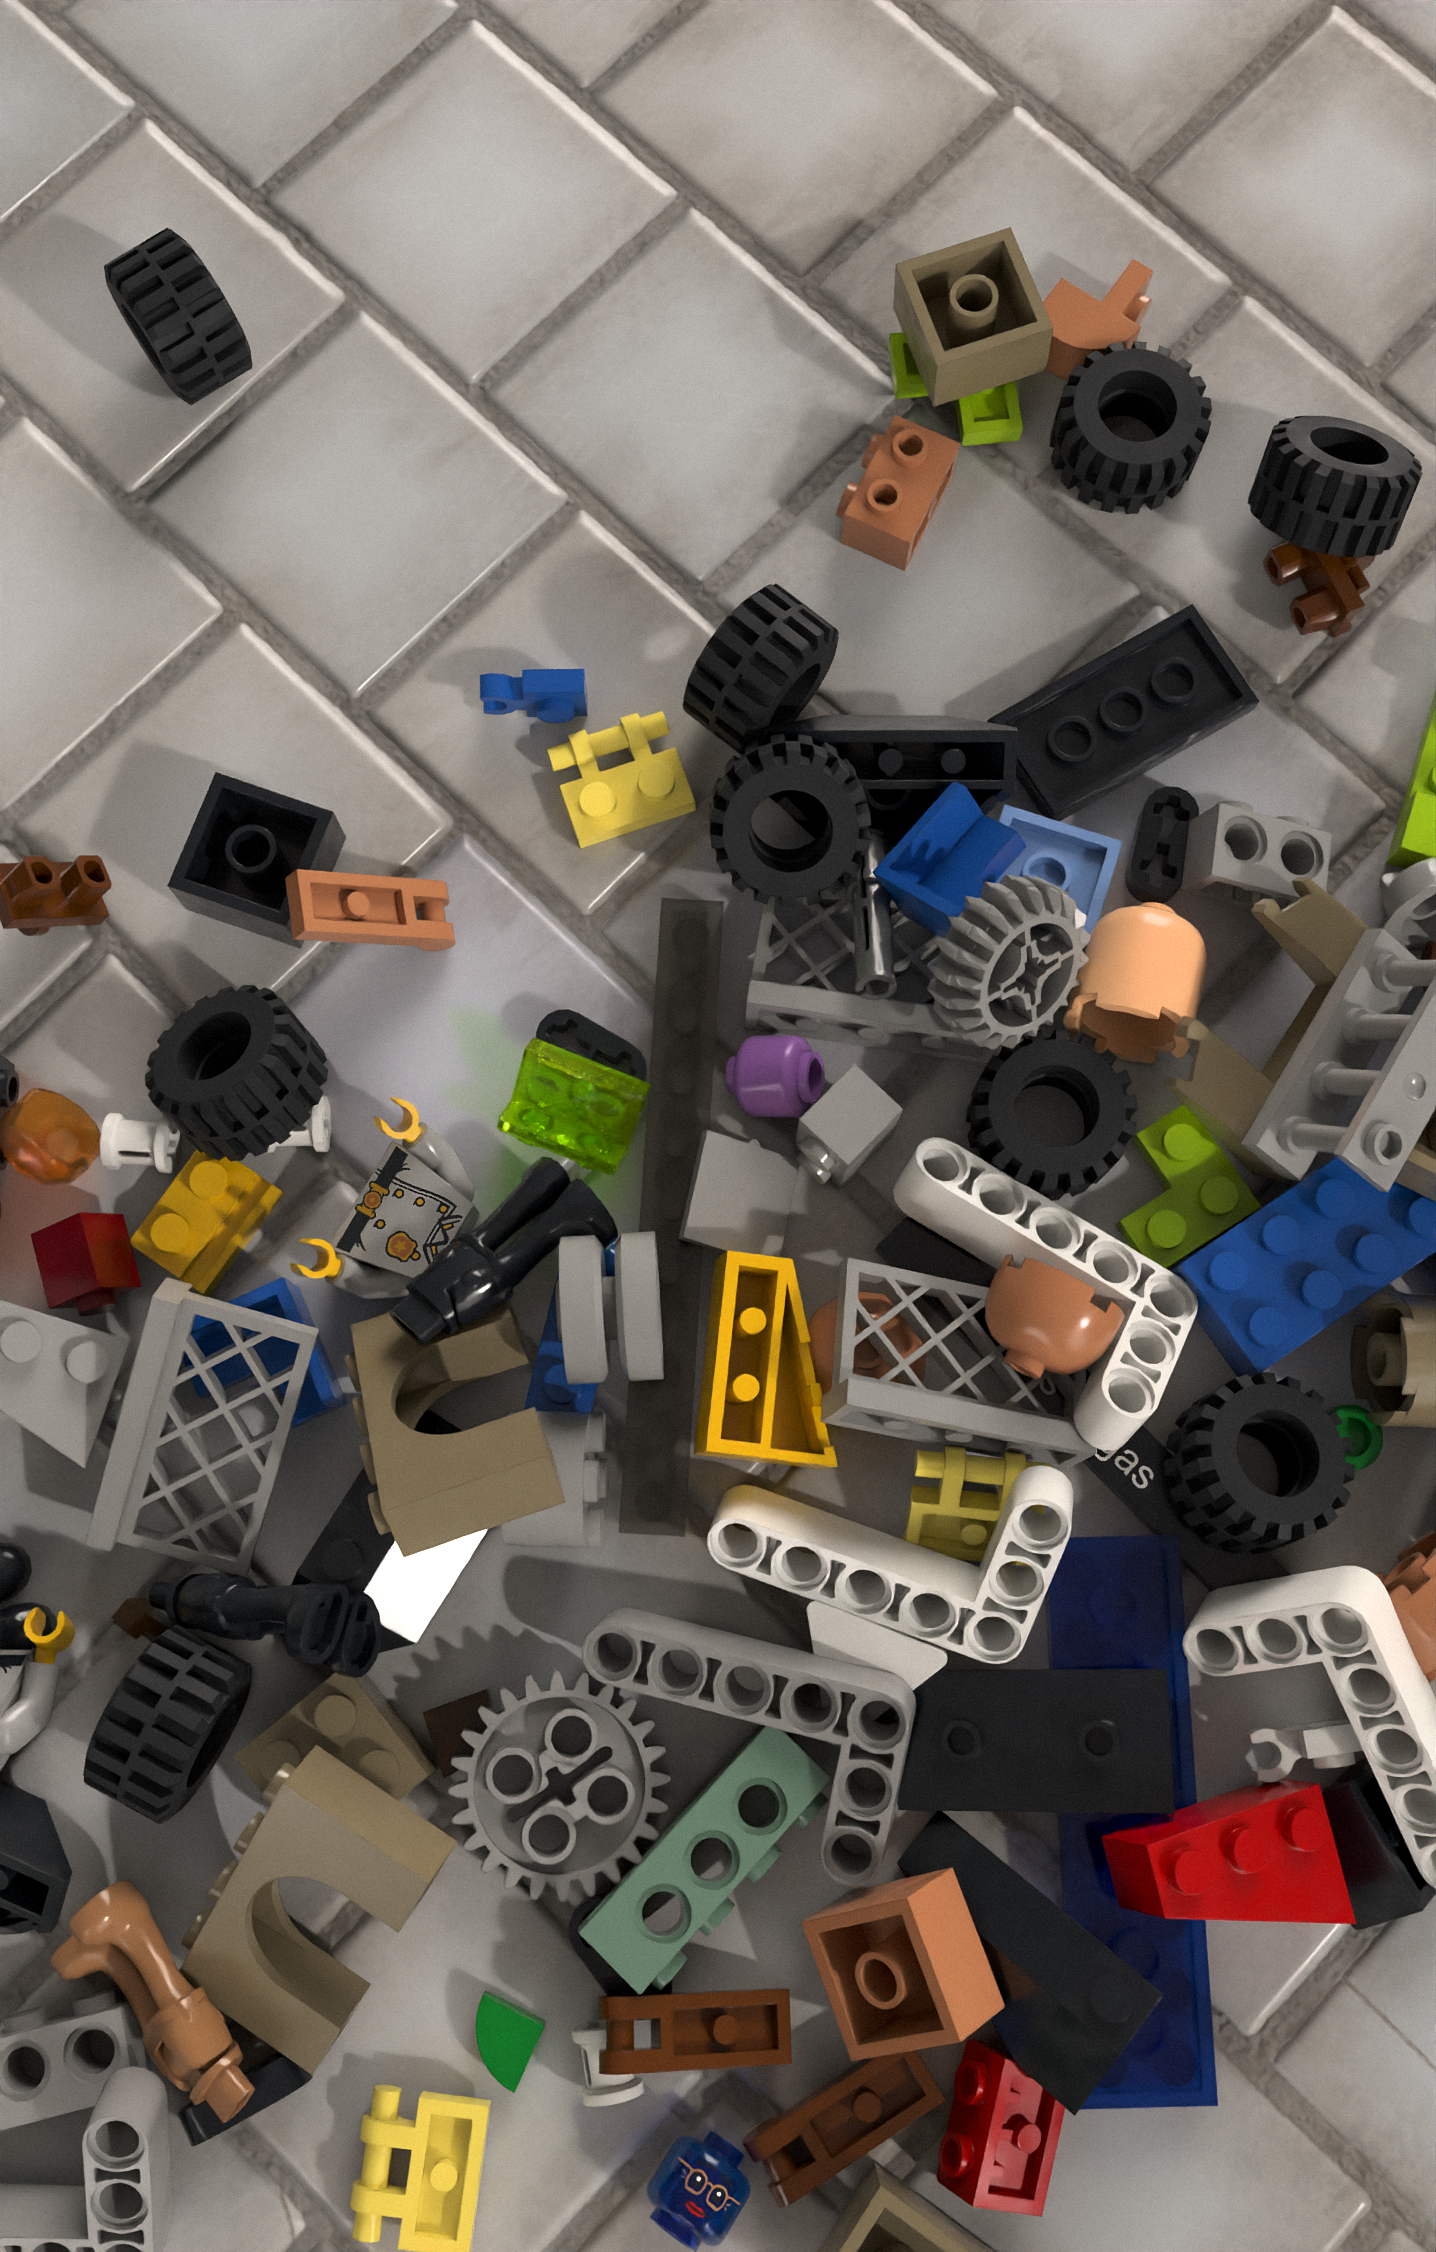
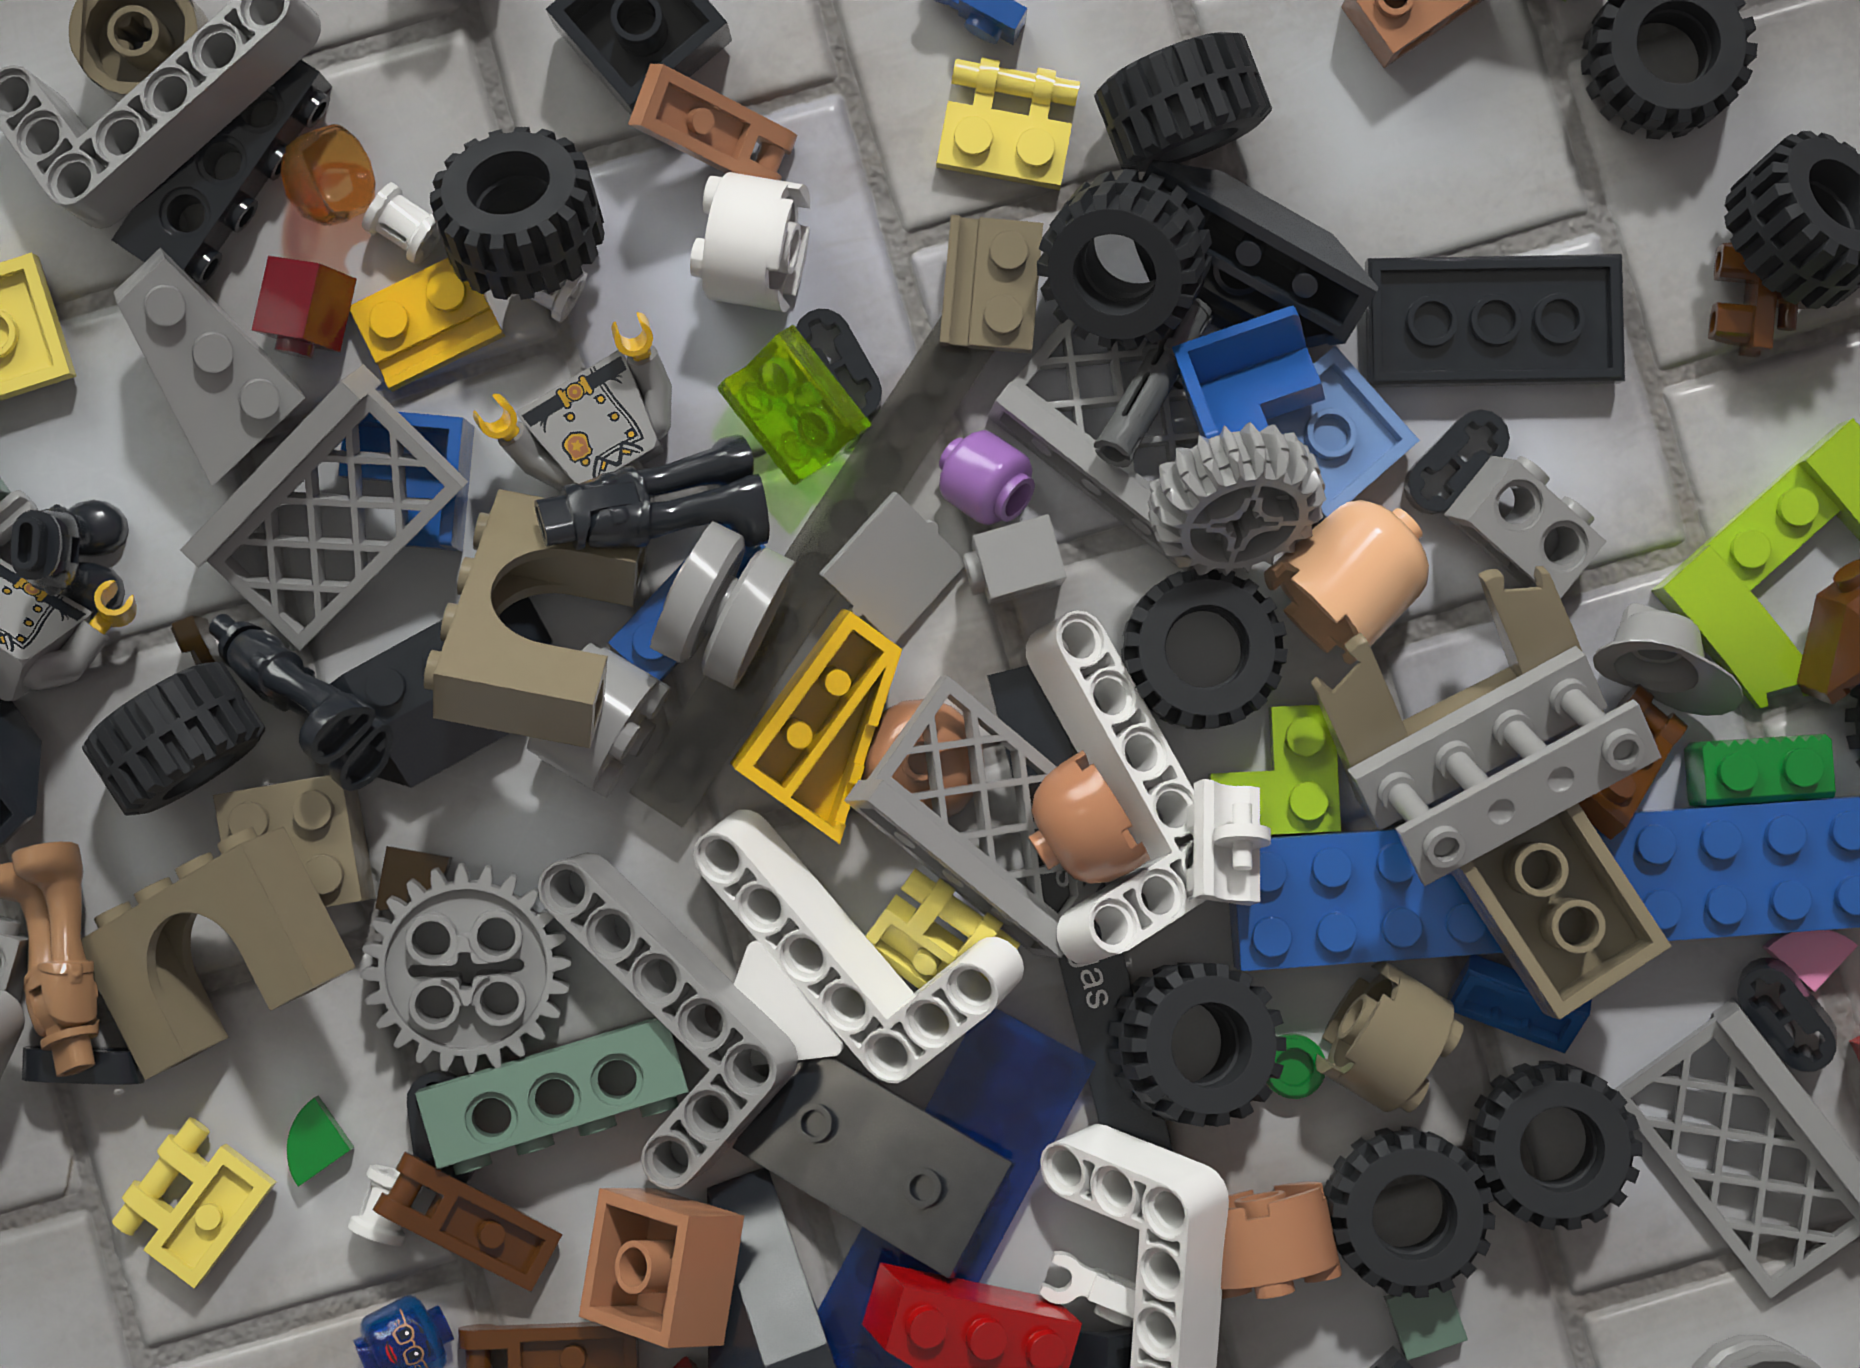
camera: 30 degrees right, 10 degrees up
none -> white brick [690,172,810,312]
none -> dark tan plate [939,215,1044,354]
none -> white hips [1186,779,1271,906]

